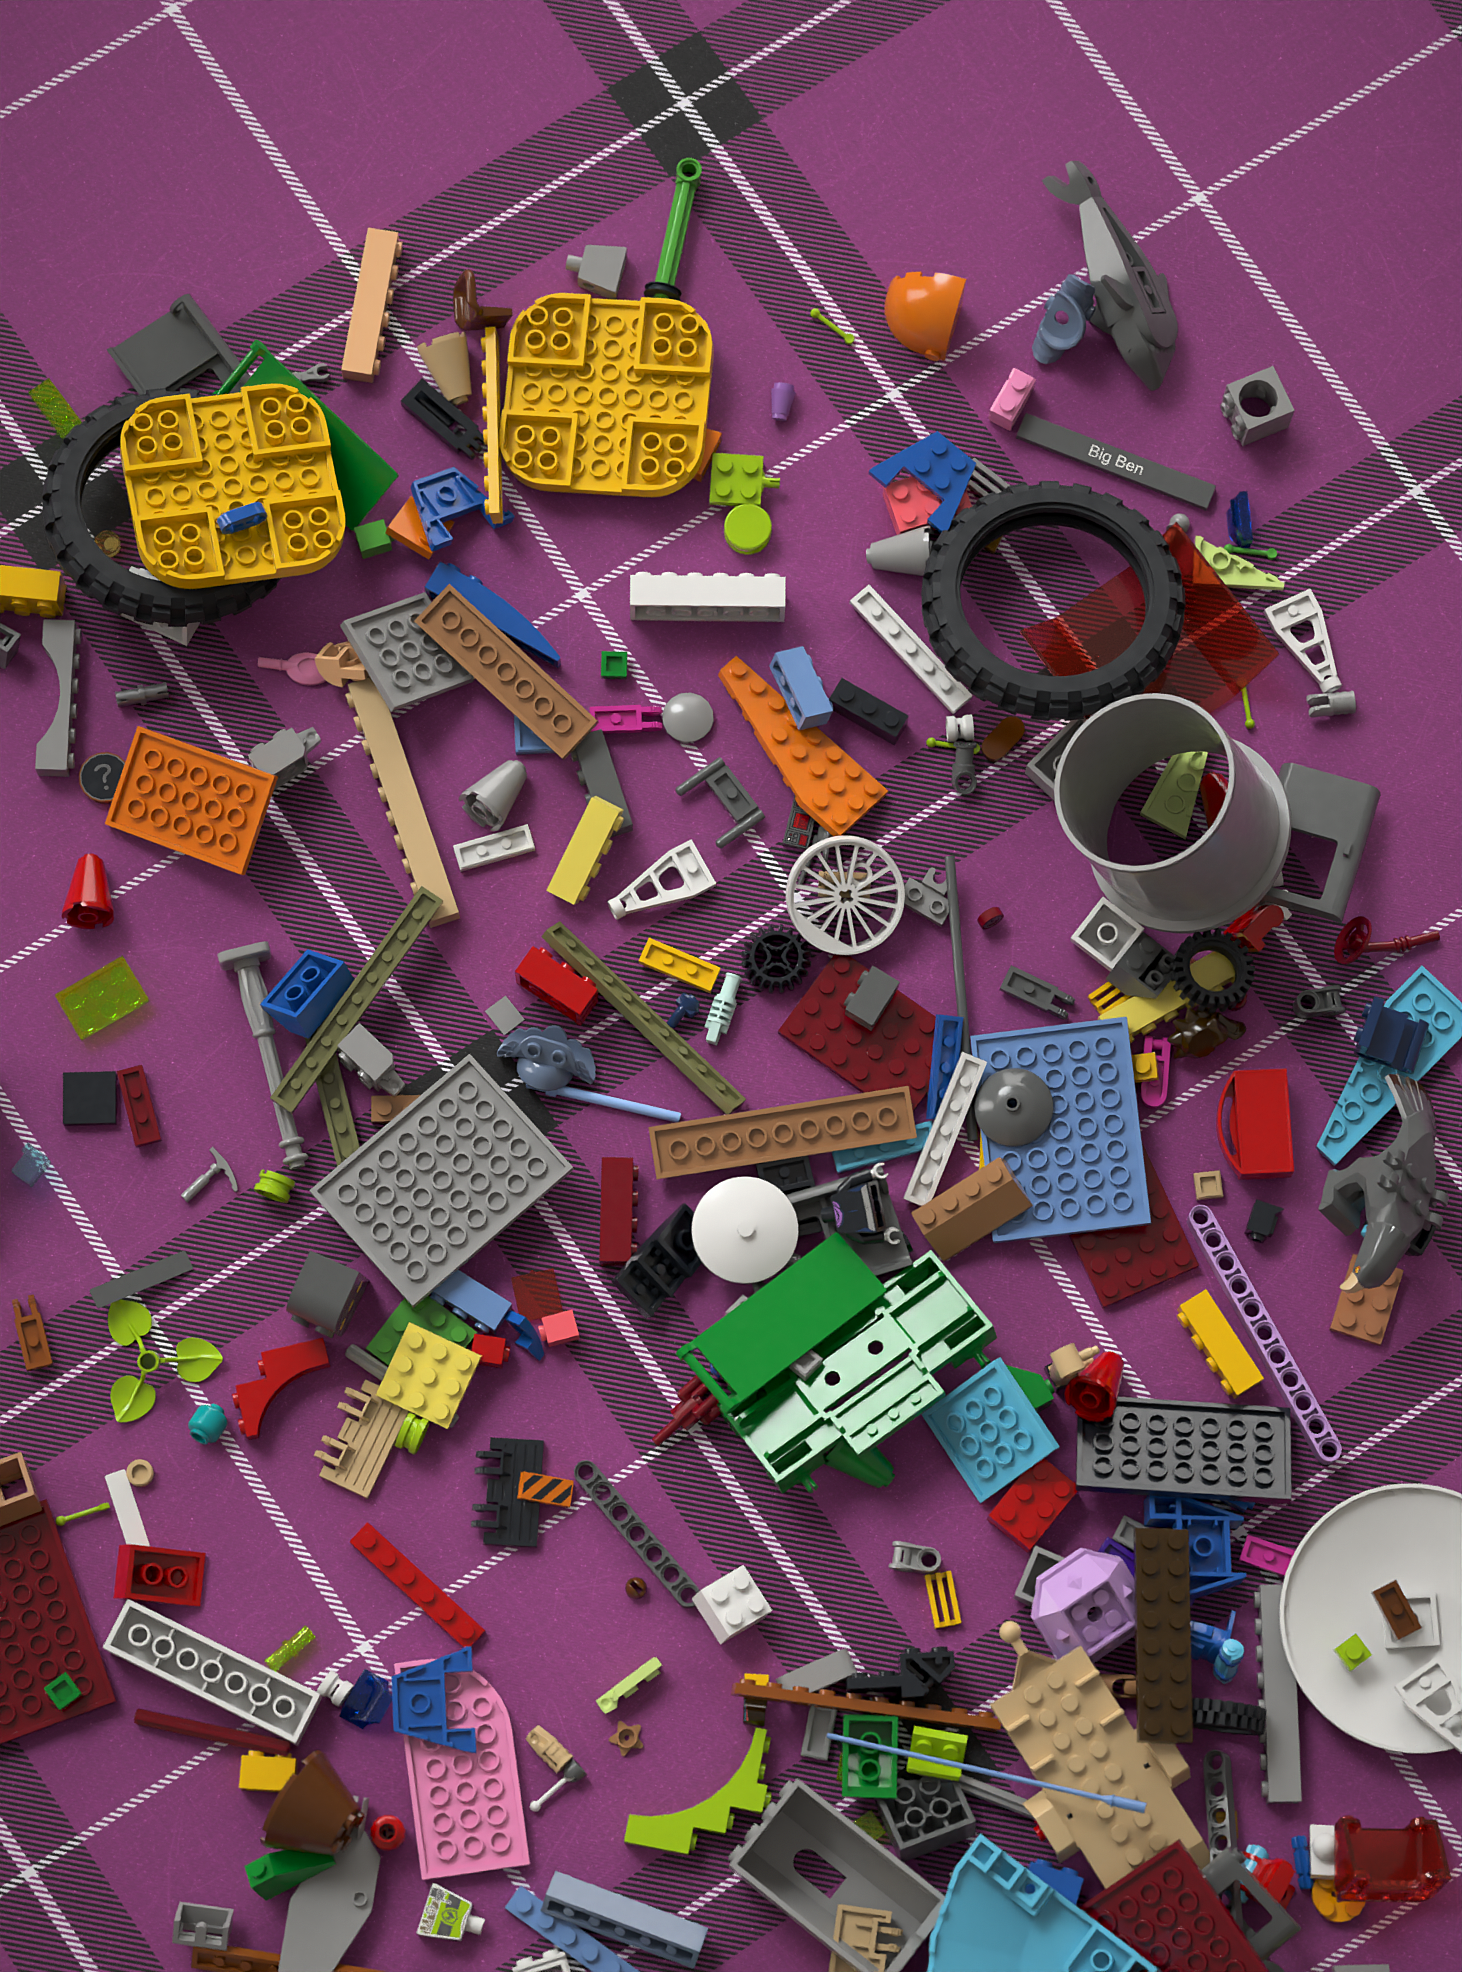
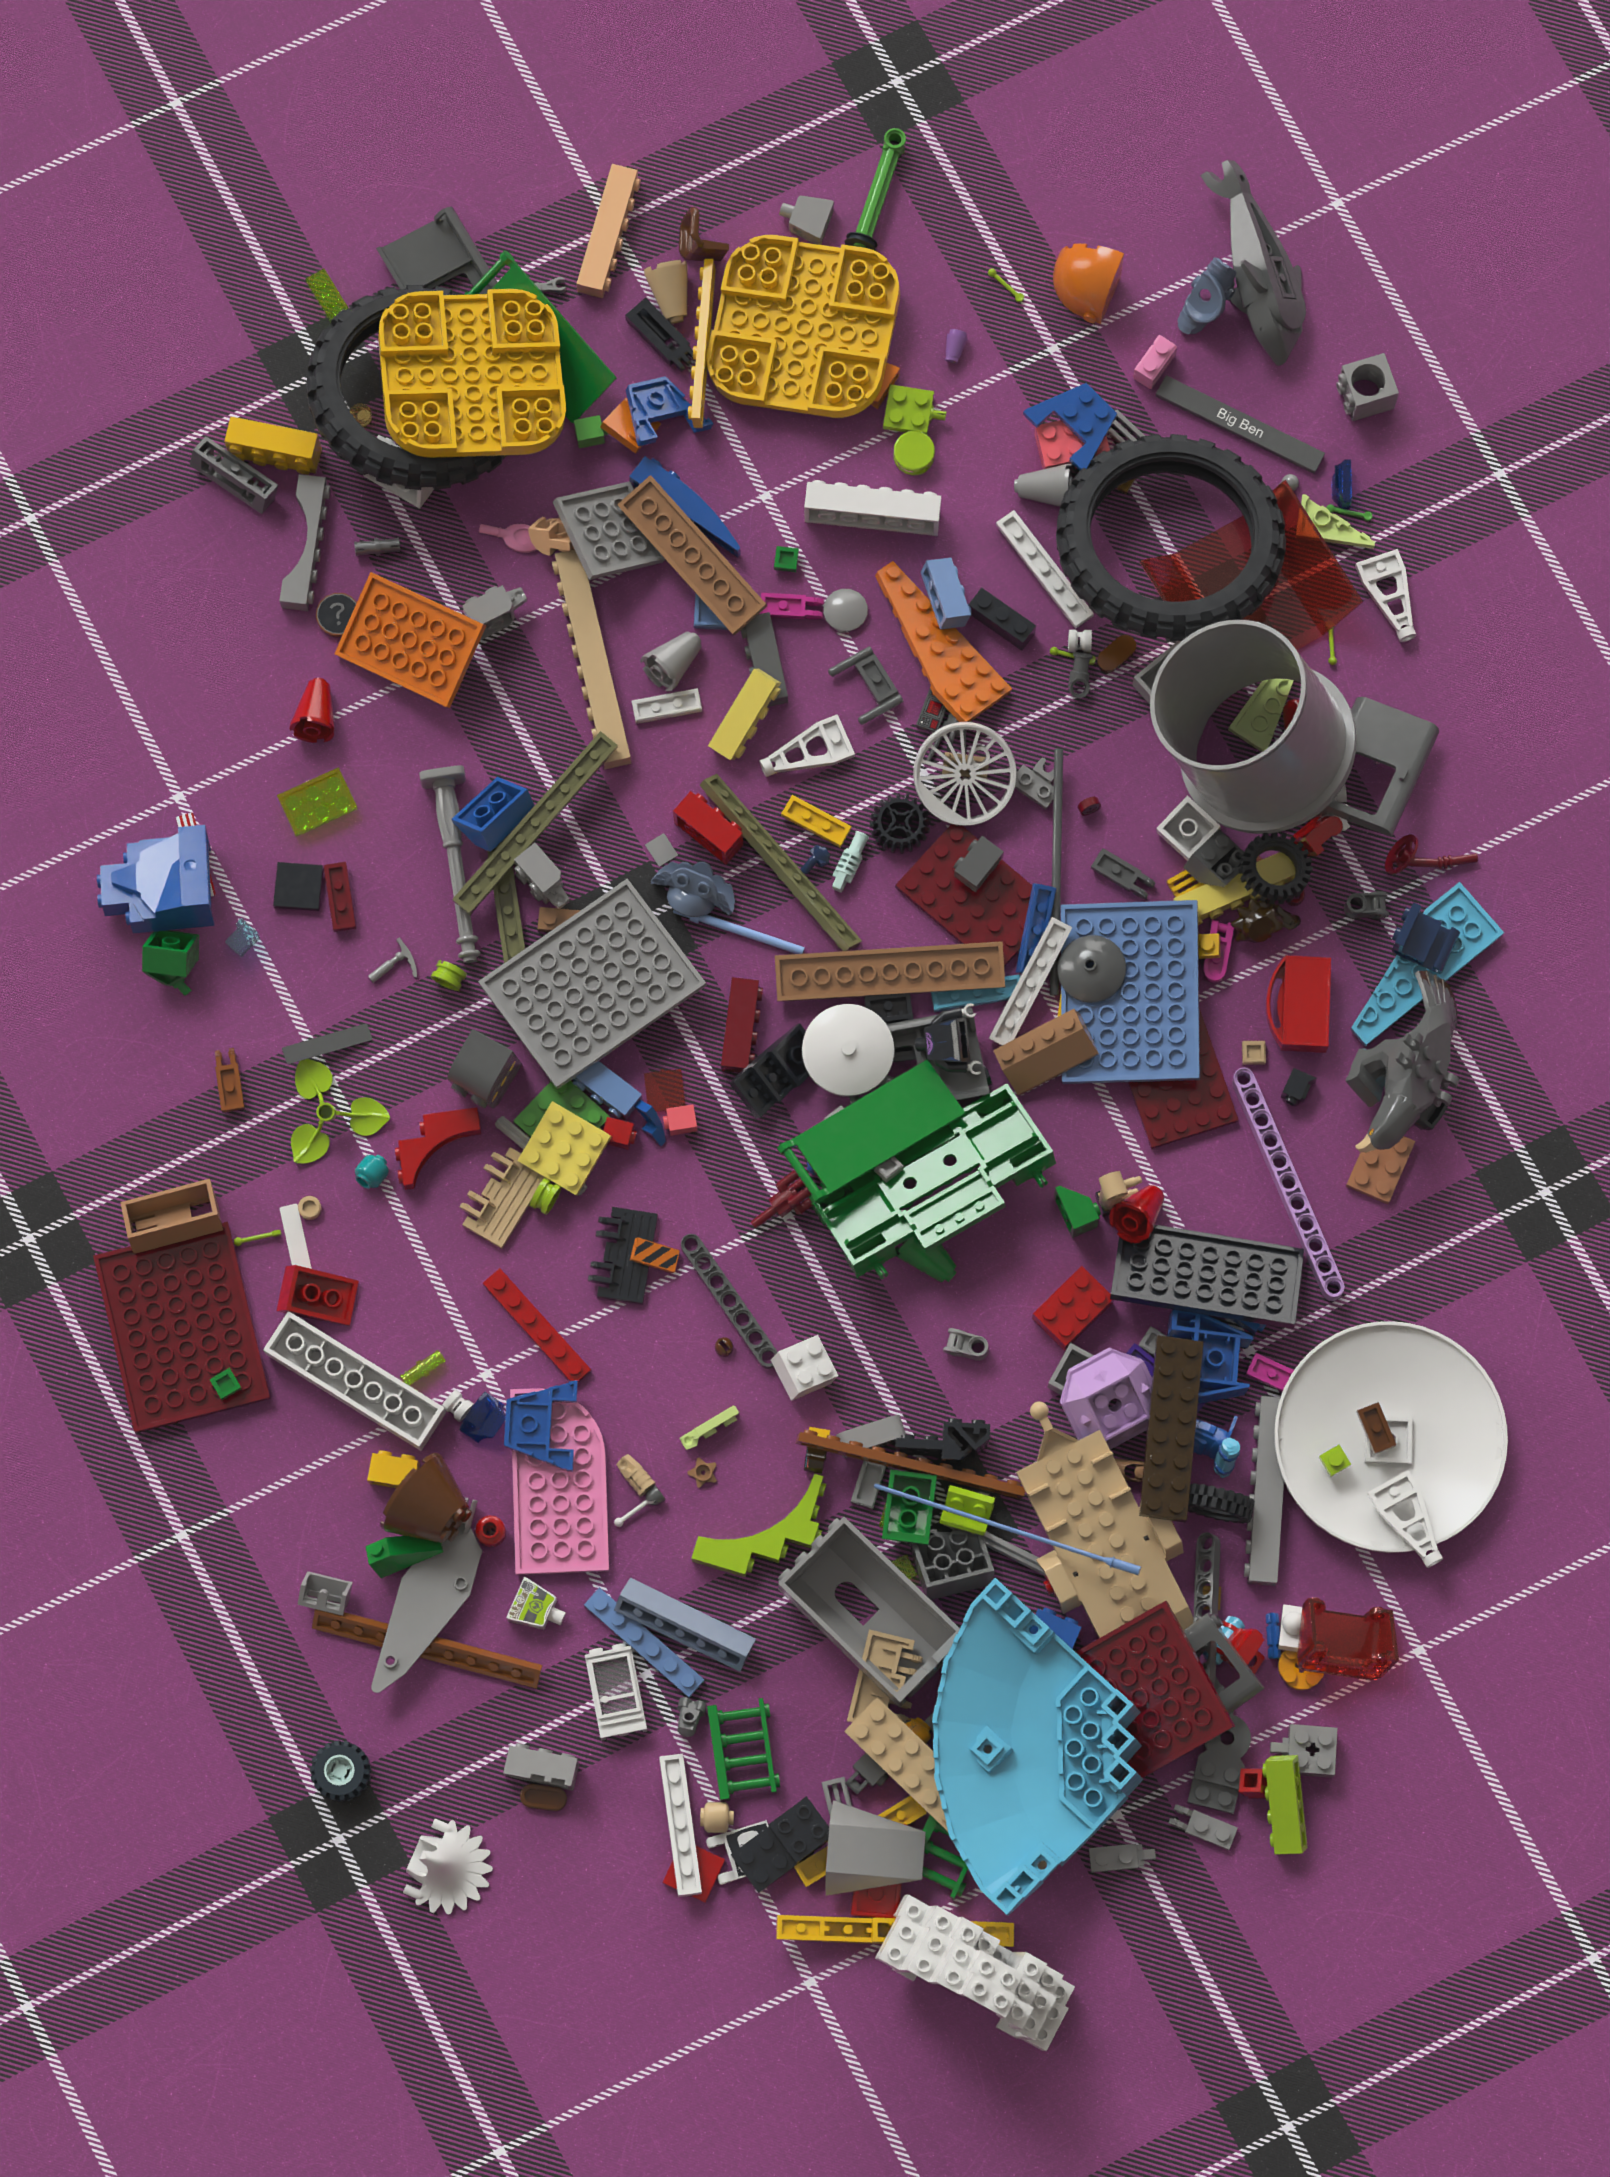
camera: 10 degrees right, 0 degrees up
dark red axle [134,1708,291,1757] -> none
blue beam [217,502,268,535] -> none
medium azure plate [921,1358,1060,1503] -> none
yellow tile [924,1570,961,1629] -> none
yellow brick [1177,1289,1264,1399] -> none
light grey hinge [1306,691,1356,717] -> none

